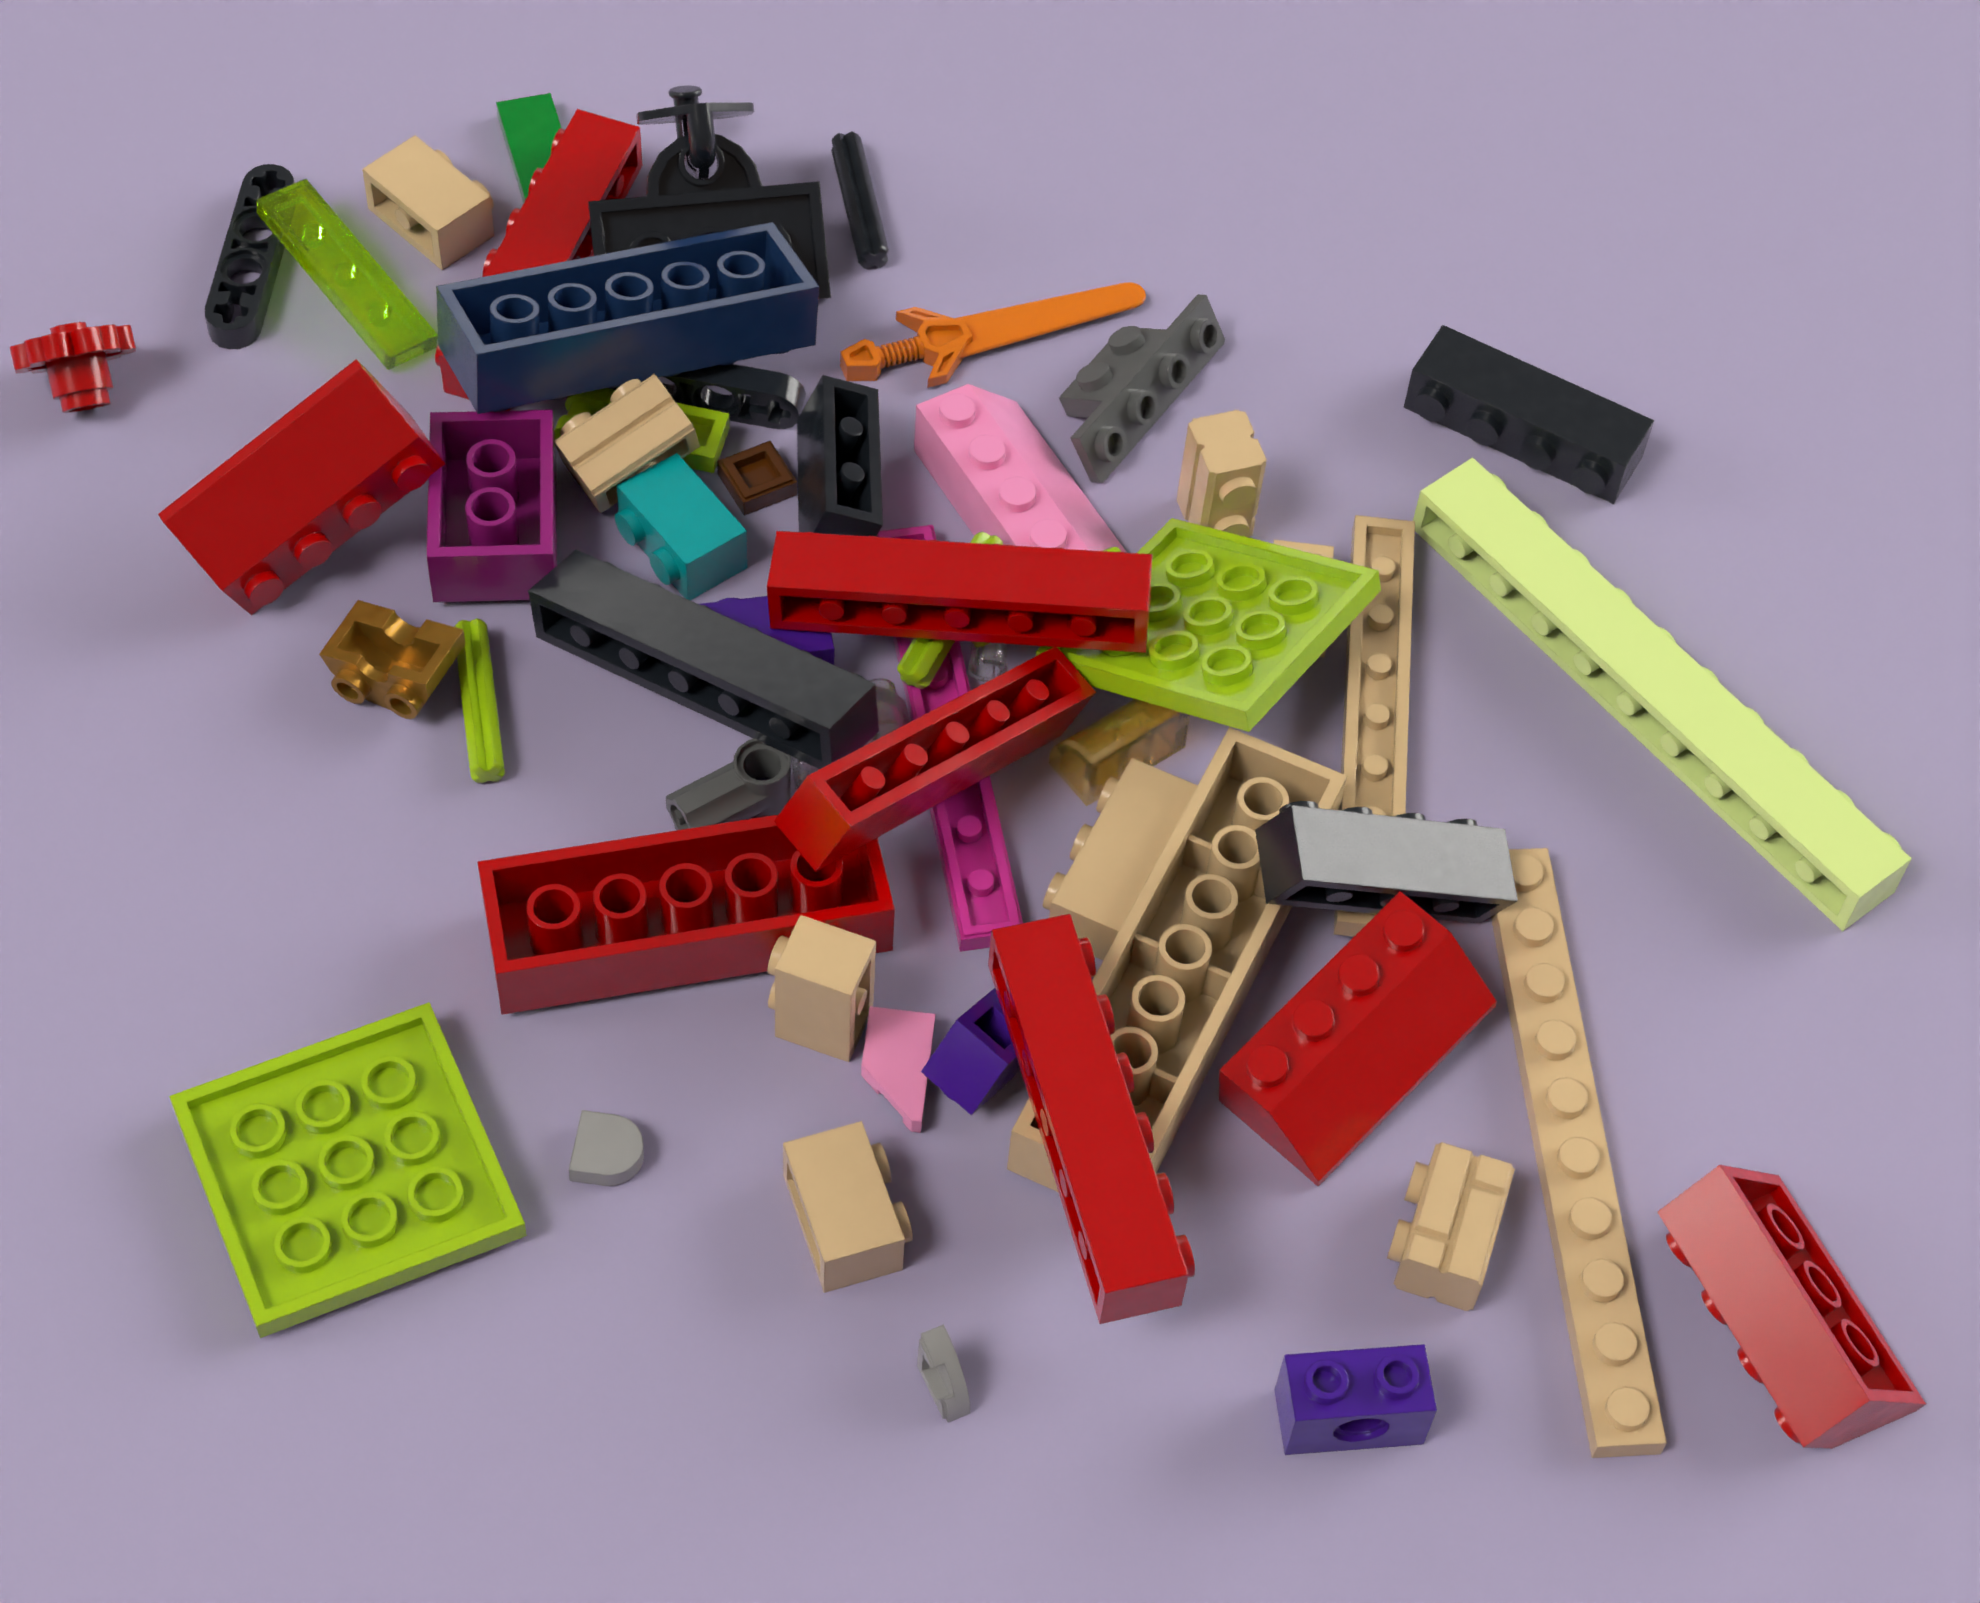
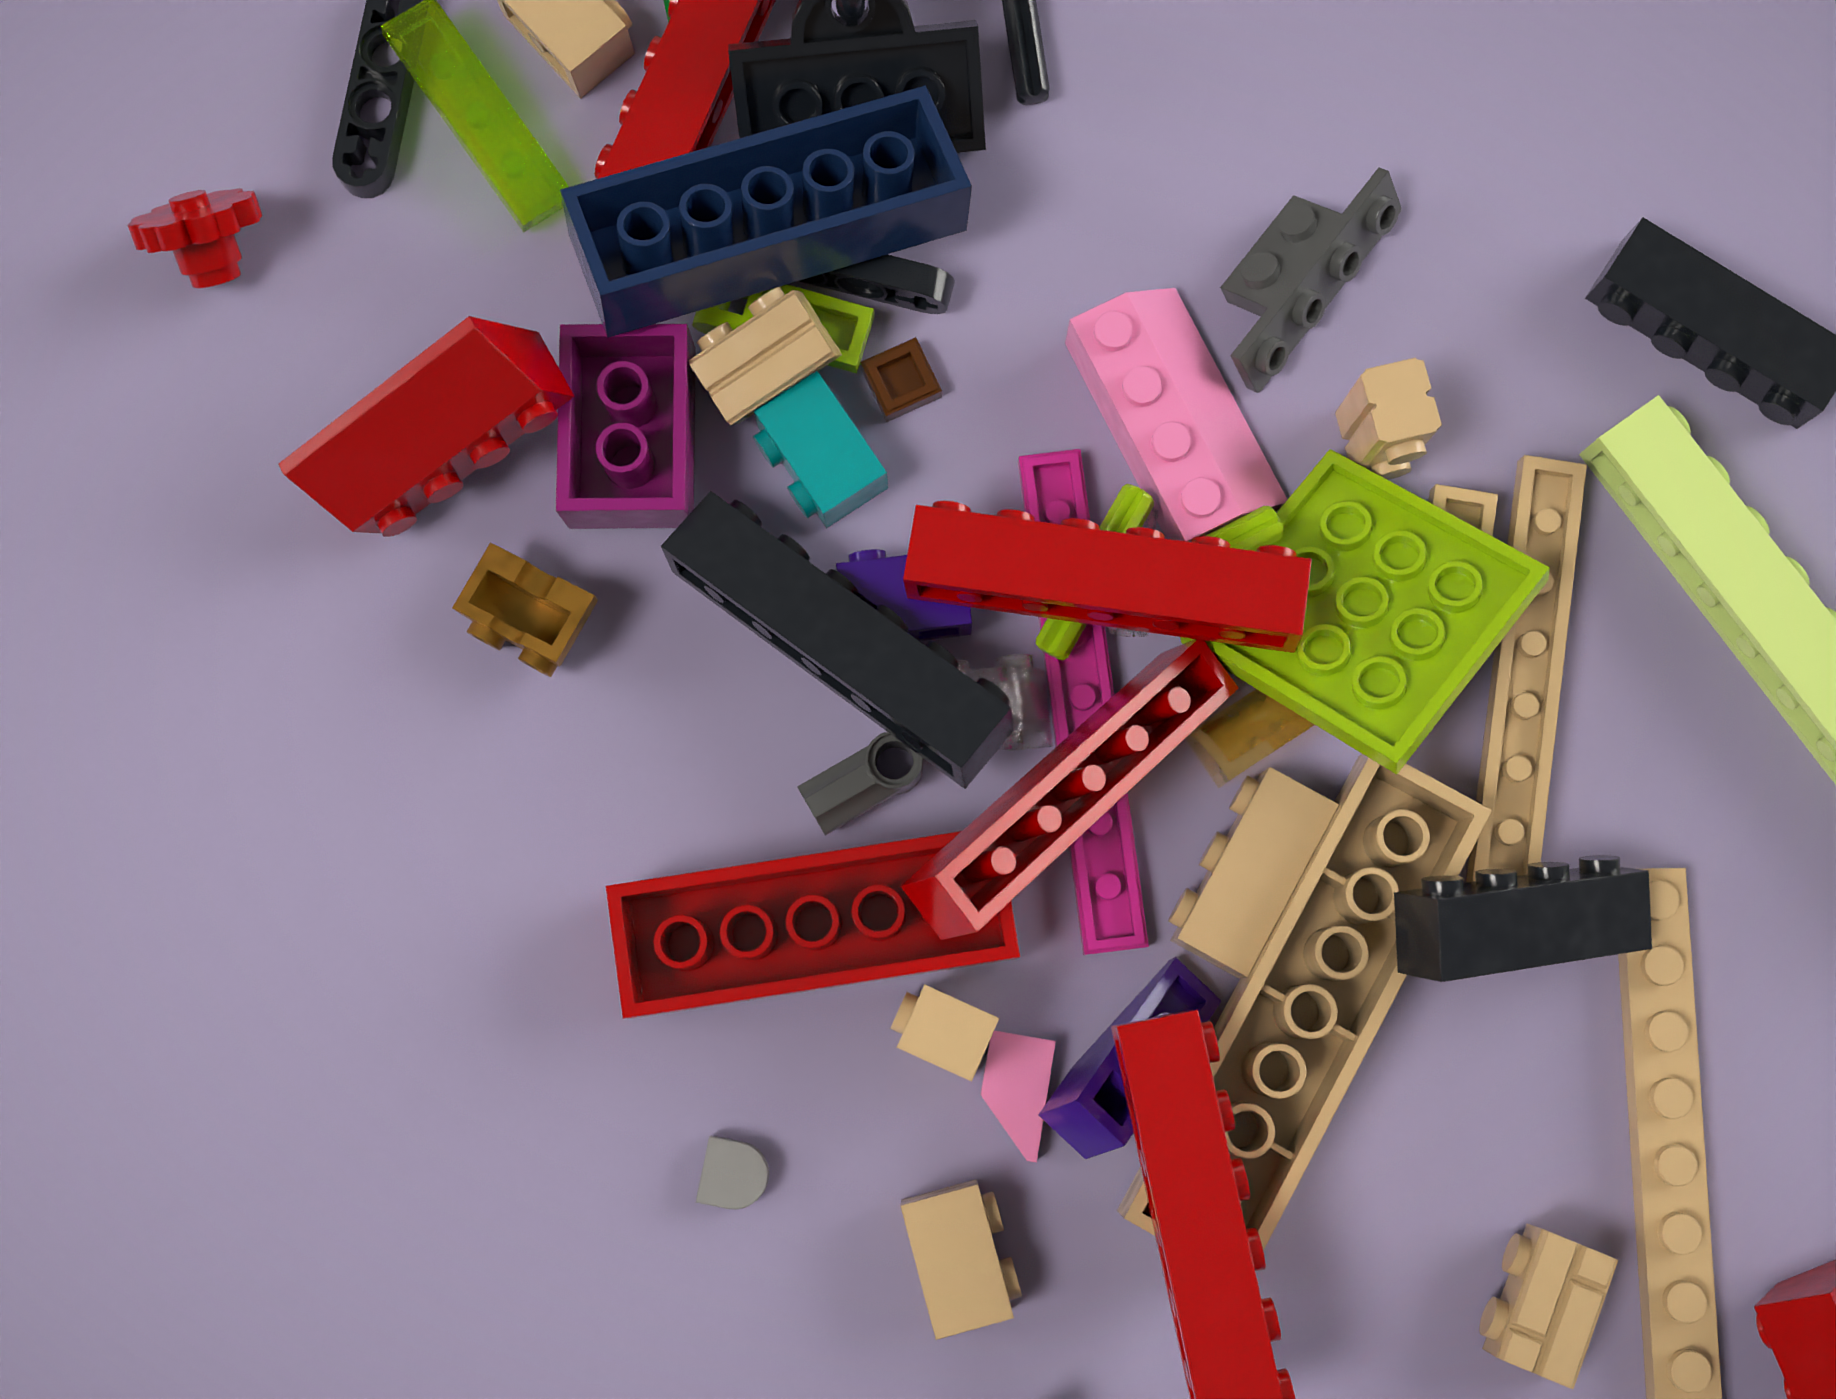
camera: 10 degrees right, 25 degrees up
lime plate [169,1002,527,1338] -> none
lime axle [454,618,505,783] -> none
black brick [797,375,883,536] -> none
orange sword [840,282,1146,388] -> none
red slope [1219,891,1497,1186] -> none

